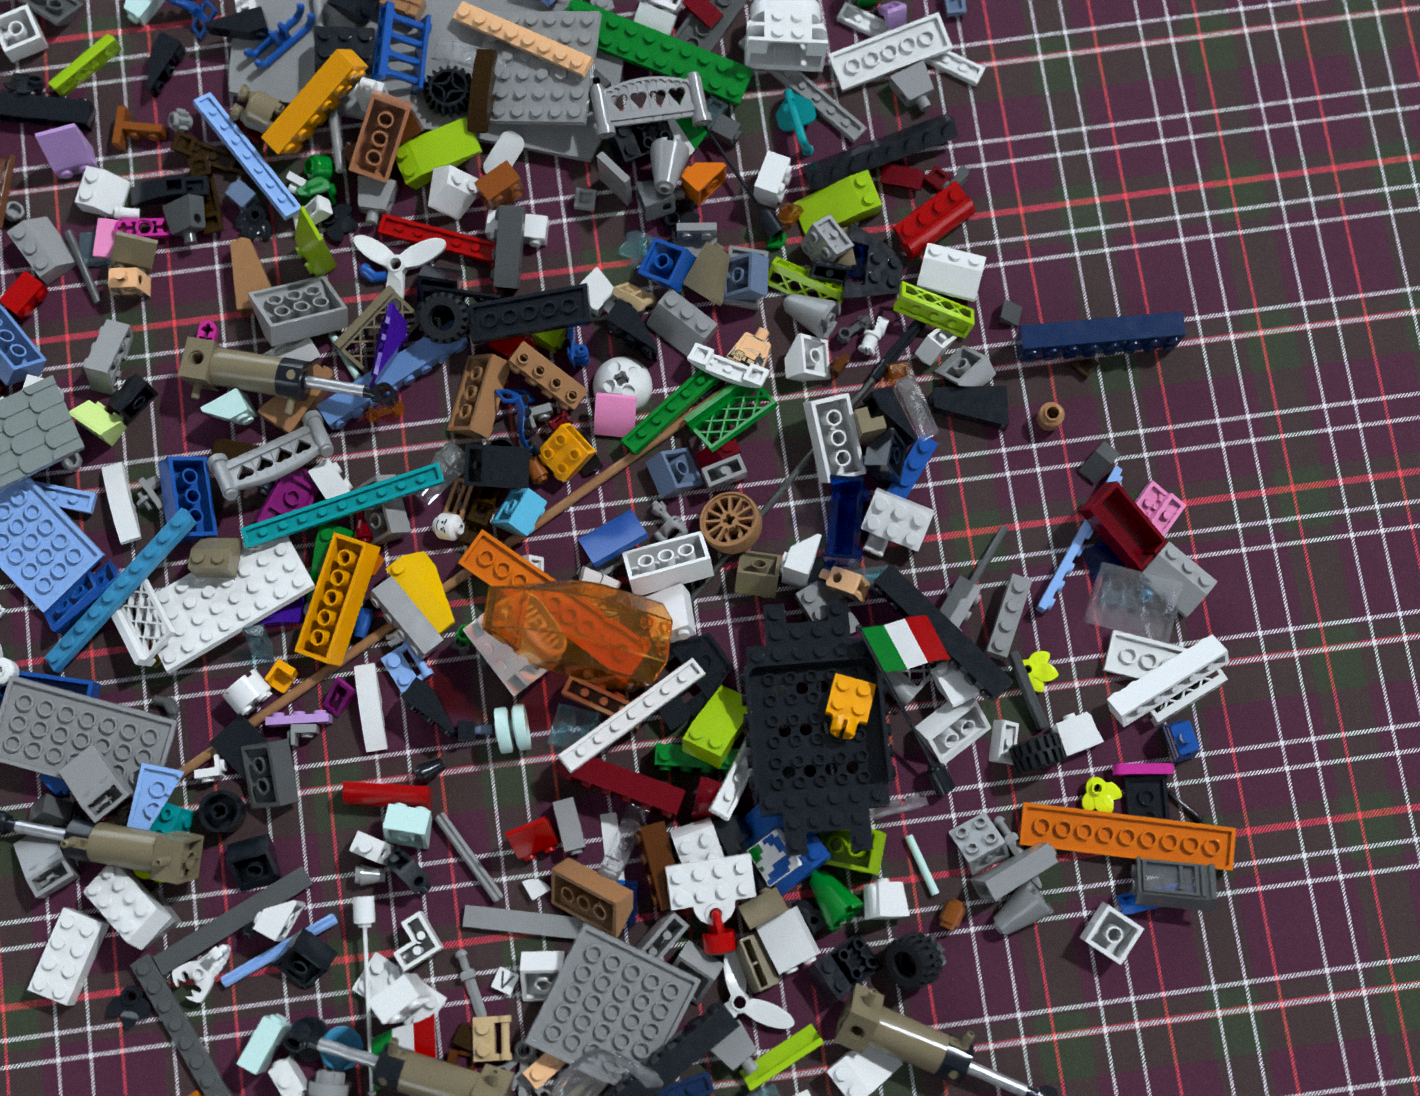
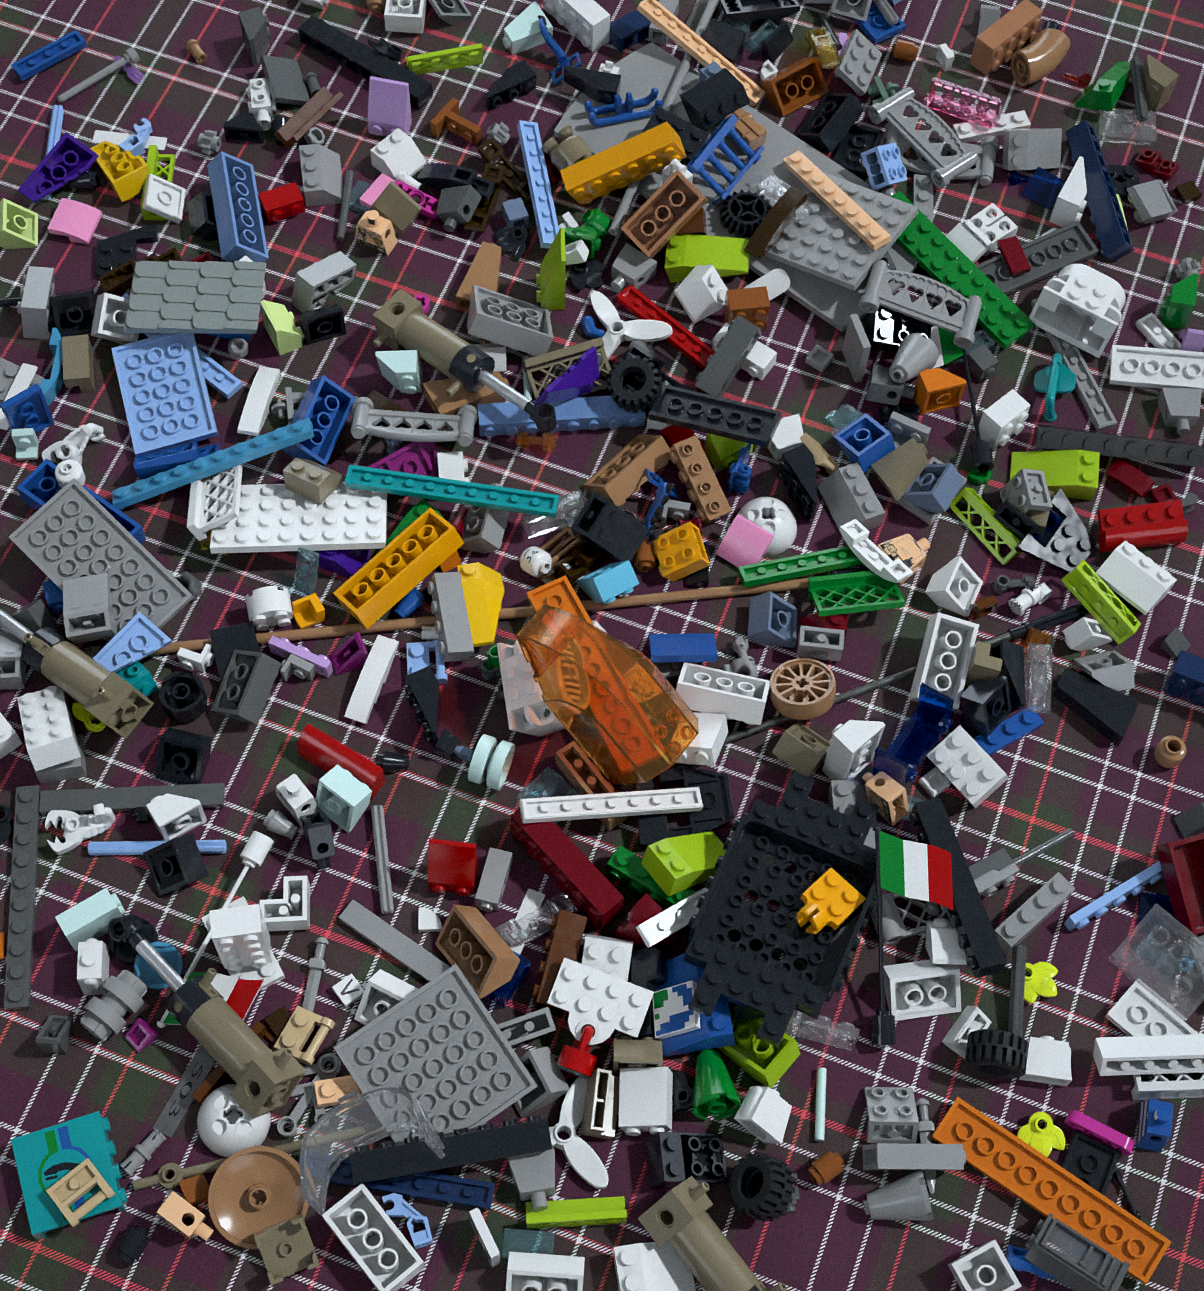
camera: 25 degrees right, 15 degrees down
clear orange plate [777,202,804,226] -> none
light grey cone [783,293,841,340] -> none

